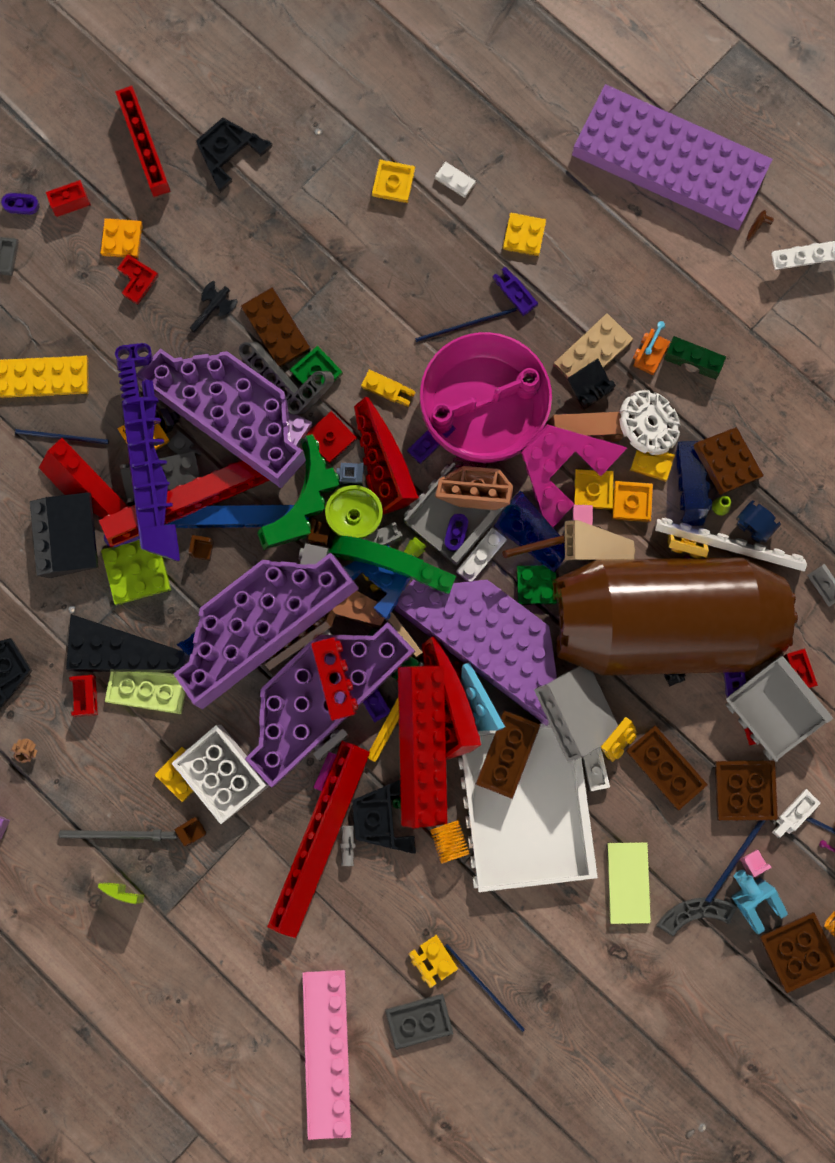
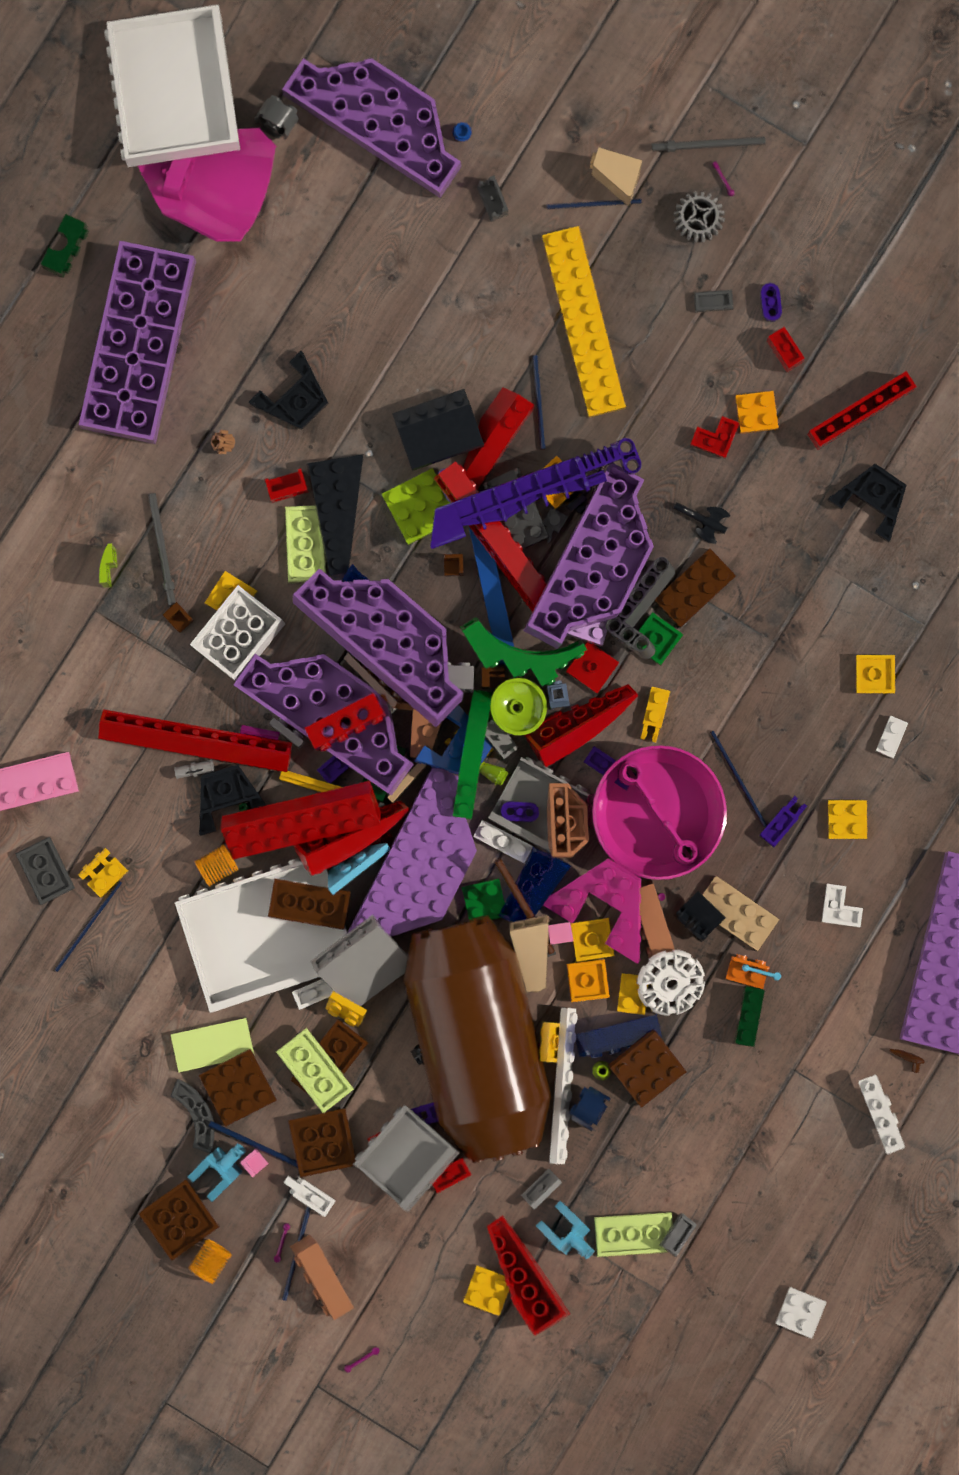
camera: 80 degrees right, 5 degrees up
none -> reddish brown plate [199,1048,277,1127]
none -> yellowish green tile [276,1028,354,1113]
none -> white plate [821,884,863,928]

